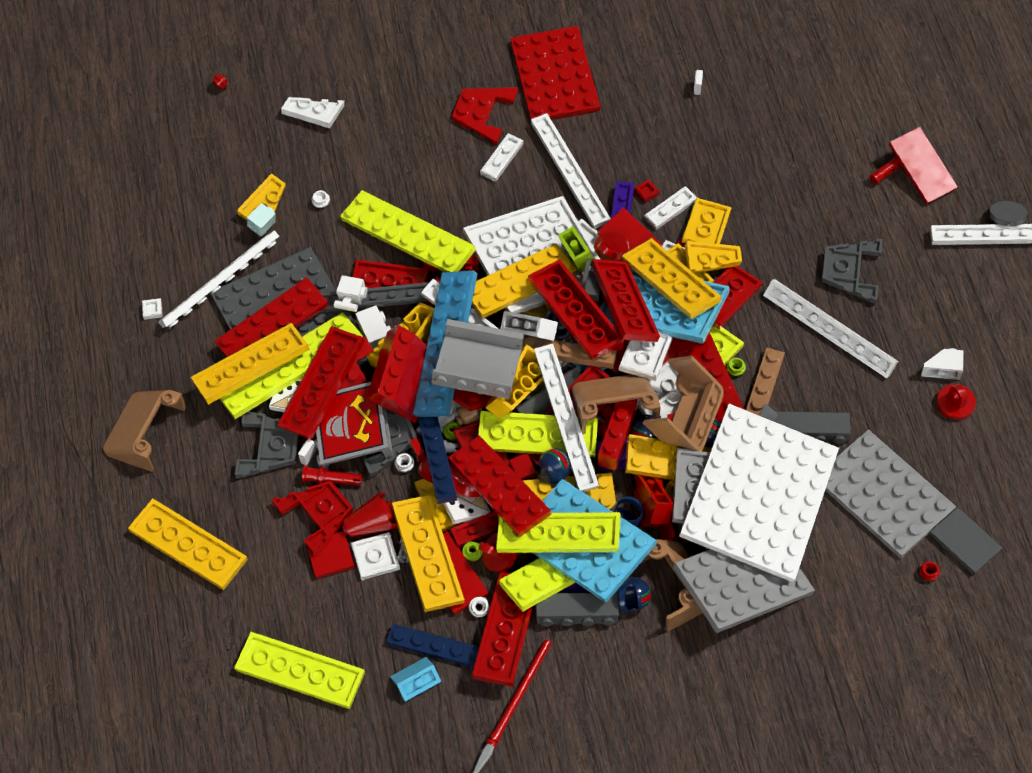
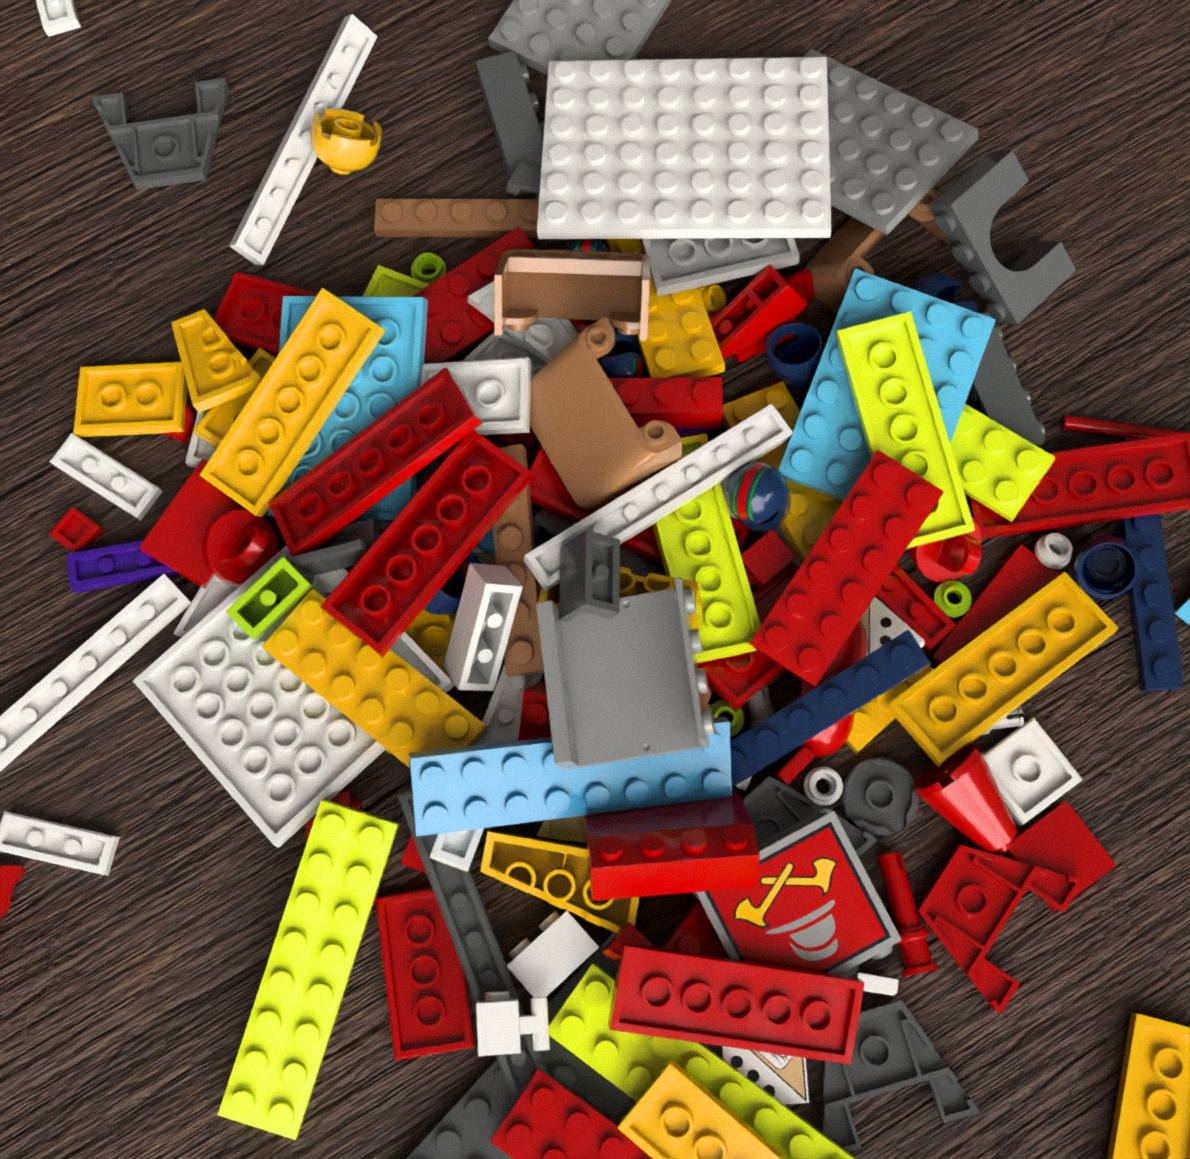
camera: 110 degrees left, 15 degrees up
none -> yellow cylinder [311,108,383,175]
none -> dark grey panel [559,530,620,622]
none -> dark grey tile [840,757,919,836]
none -> dark grey arch [929,150,1076,324]
none -> dark blue helmet [1074,534,1142,600]

